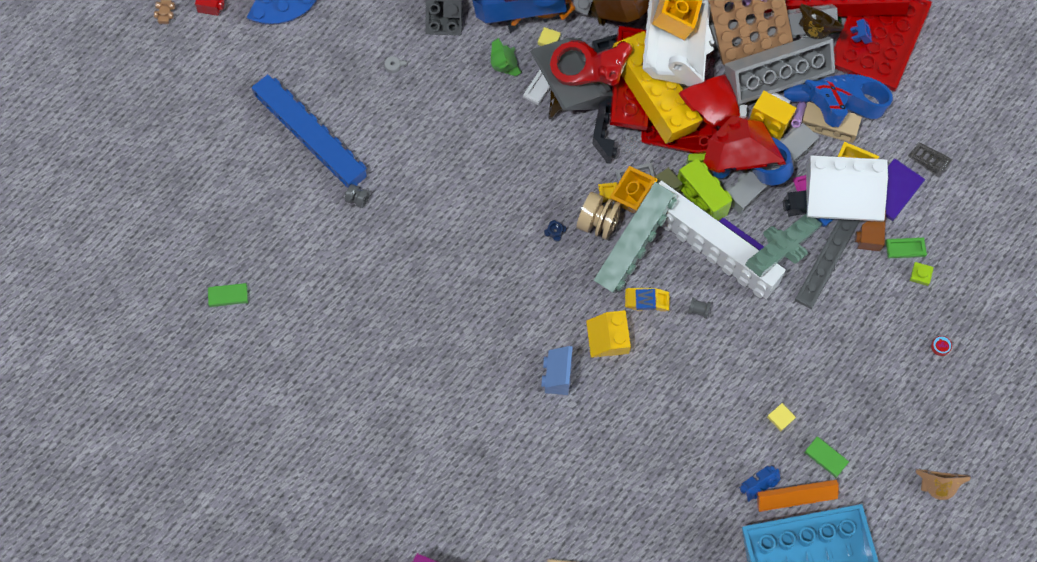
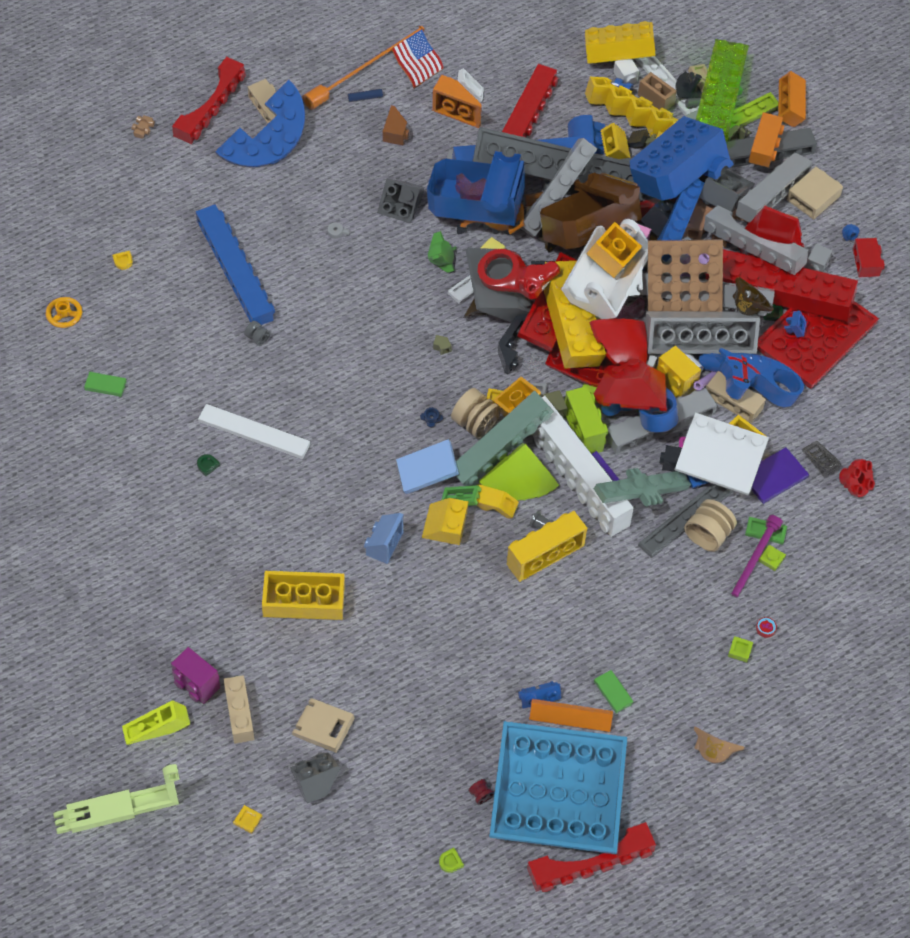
camera: 15 degrees right, 10 degrees down
blue tile [636,289,656,310] -> none
light yellow tile [767,403,796,431] -> none
dark orange slope [855,210,886,252] -> none
none -> light orange piece [45,297,82,328]
none -> yellow tile [112,250,133,270]
none -> dark green tile [197,454,220,476]
none -> white tile [198,404,310,459]
none -> yellow brick [262,571,345,620]
none -> light blue tile [396,439,459,494]
none -> olive piece [433,335,452,355]
none -> bright green tile [442,485,481,506]
none -> lime brick [479,443,559,500]
none -> yellow brick [507,511,587,582]
none -> tan wheel [684,499,737,552]
none -> lime plate [728,636,753,663]
none -> magenta piece [731,515,783,597]
none -> red plate [839,459,875,497]

